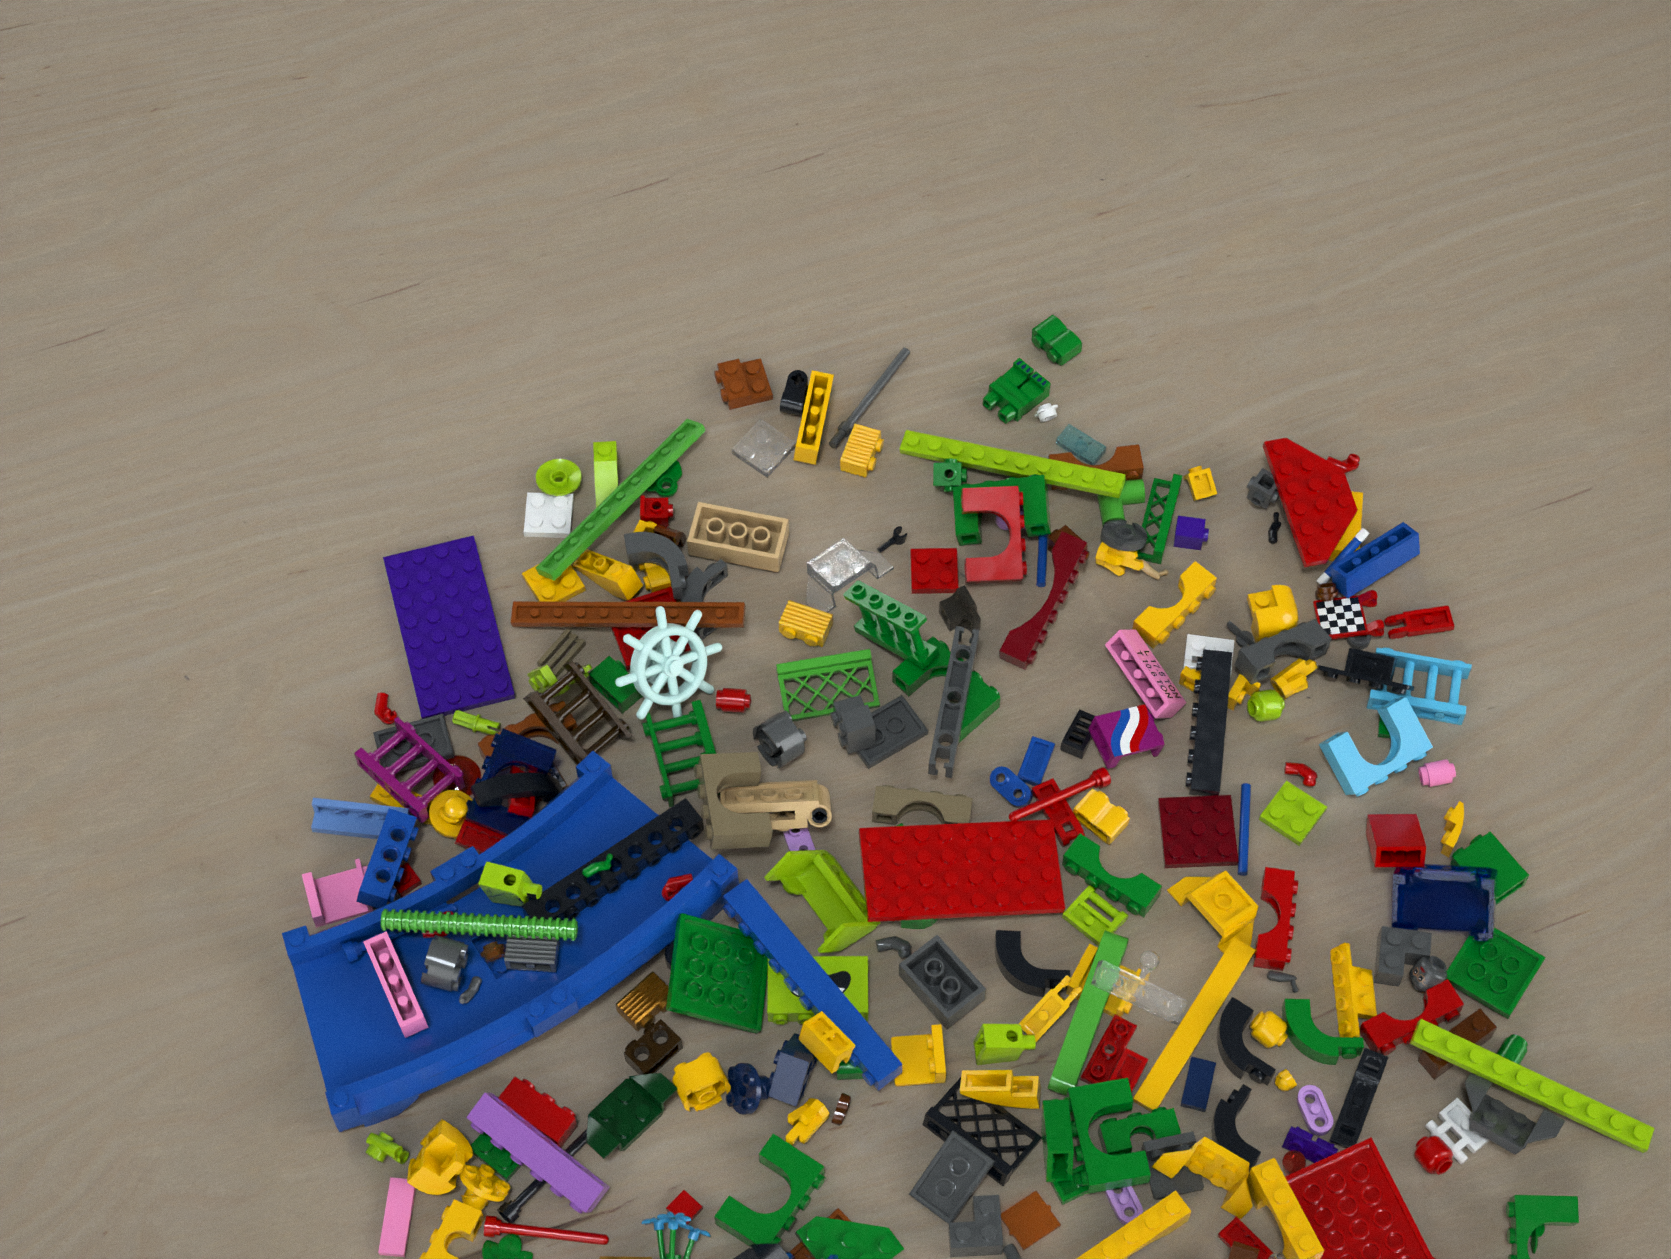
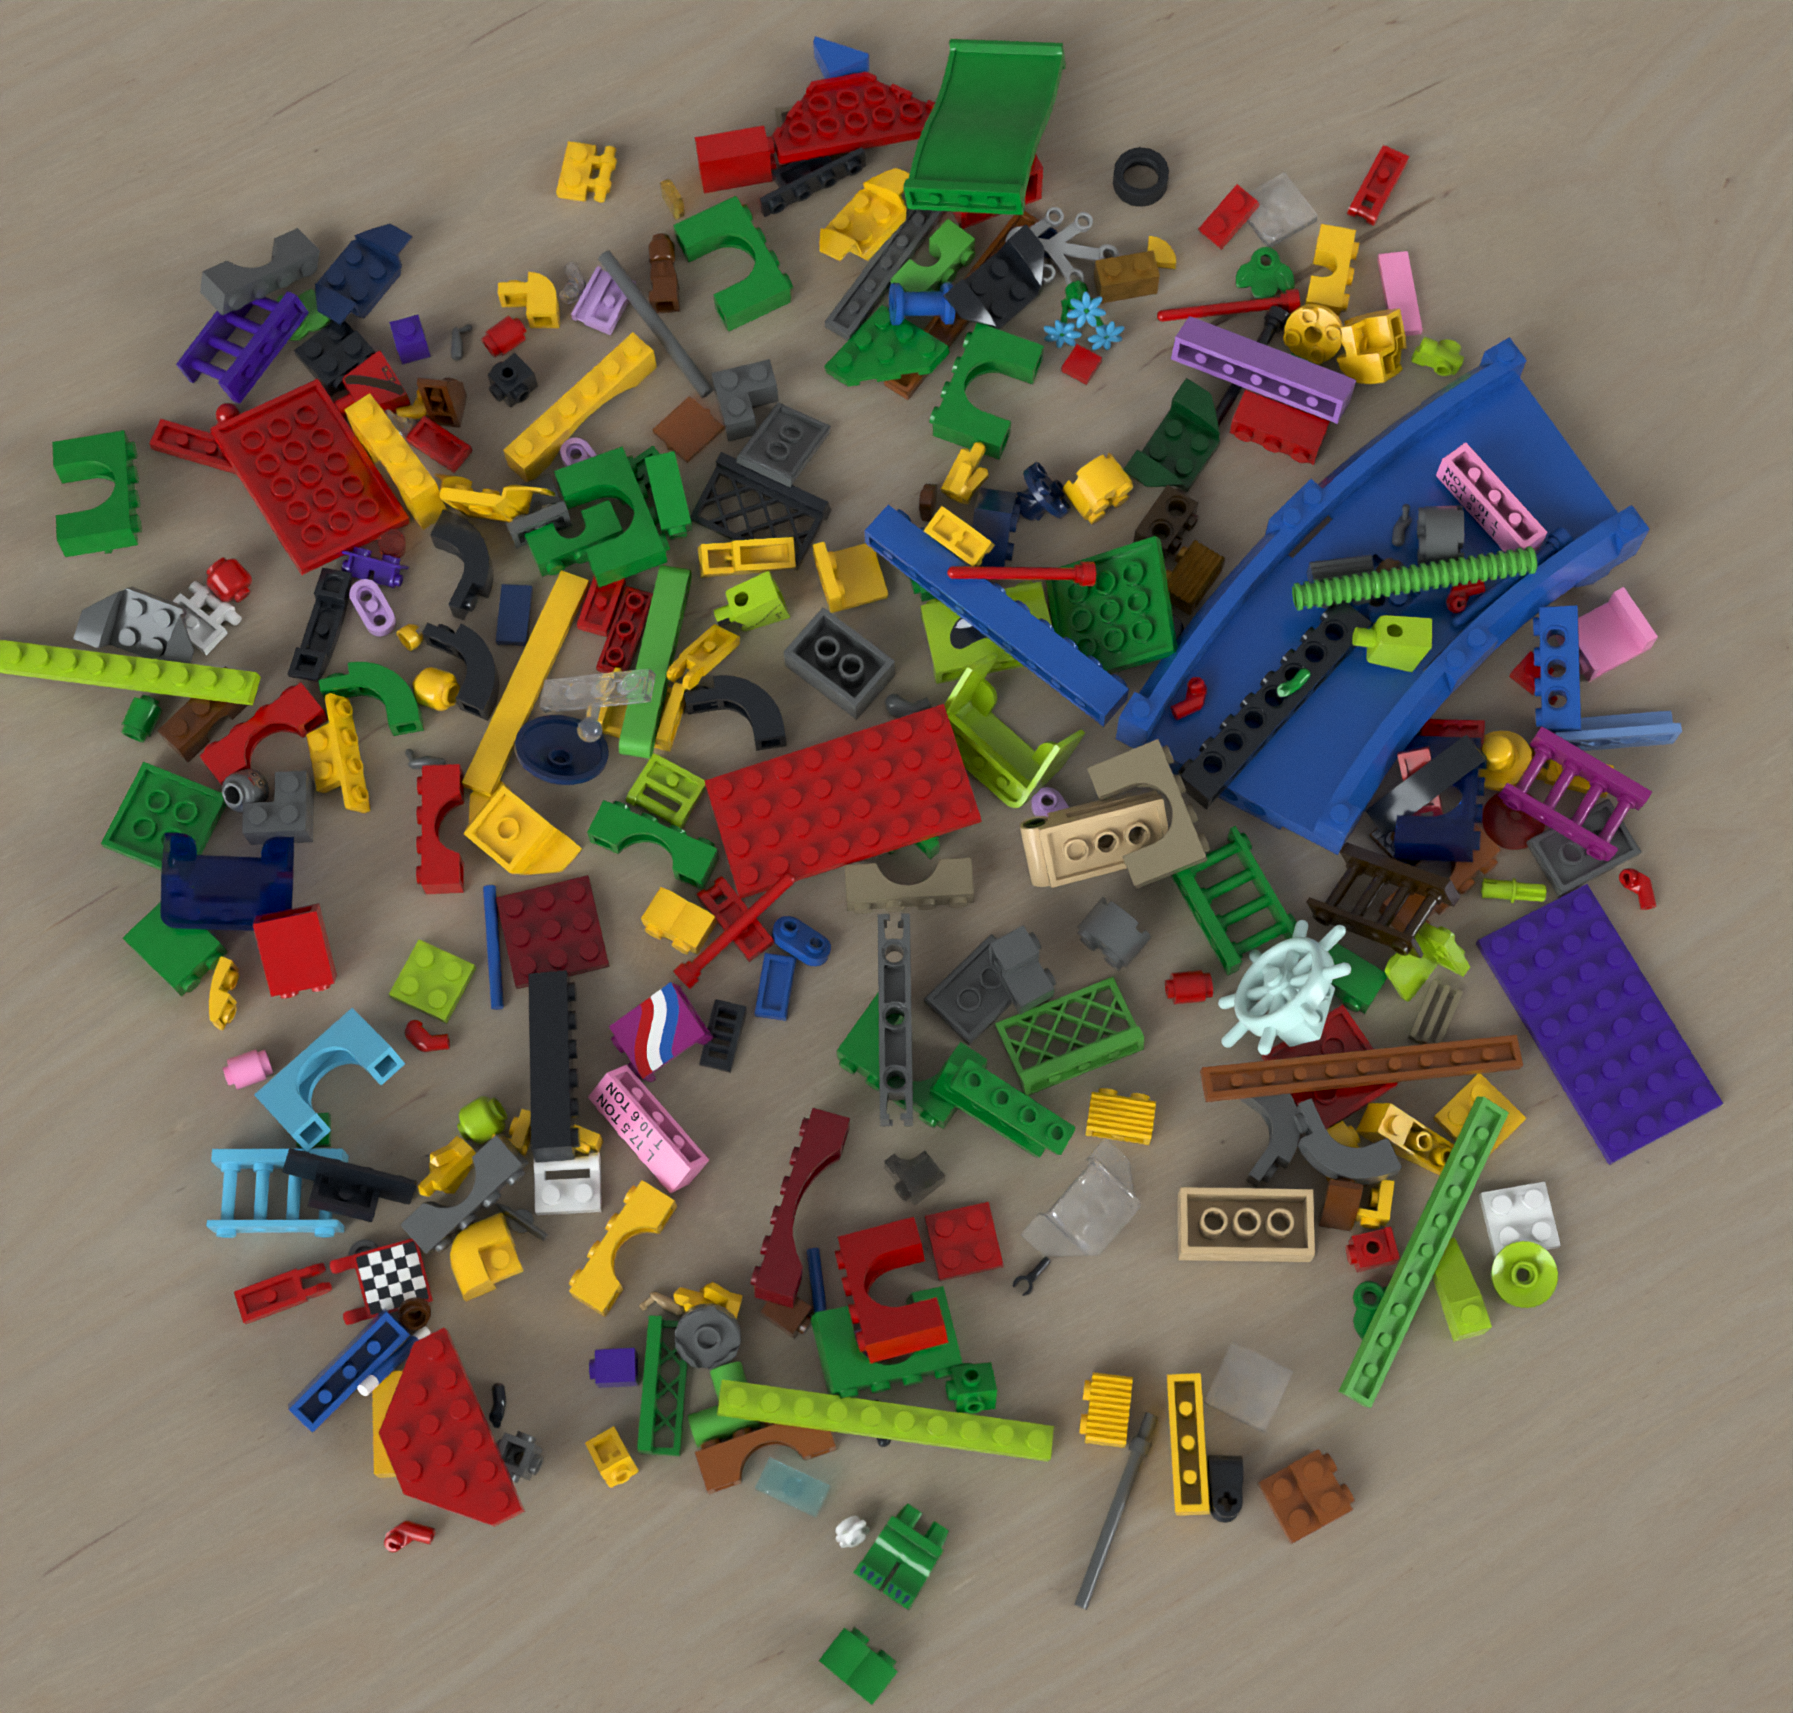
camera: 170 degrees right, 10 degrees up
none -> dark blue dish [514,715,609,785]
none -> red piece [947,561,1096,586]

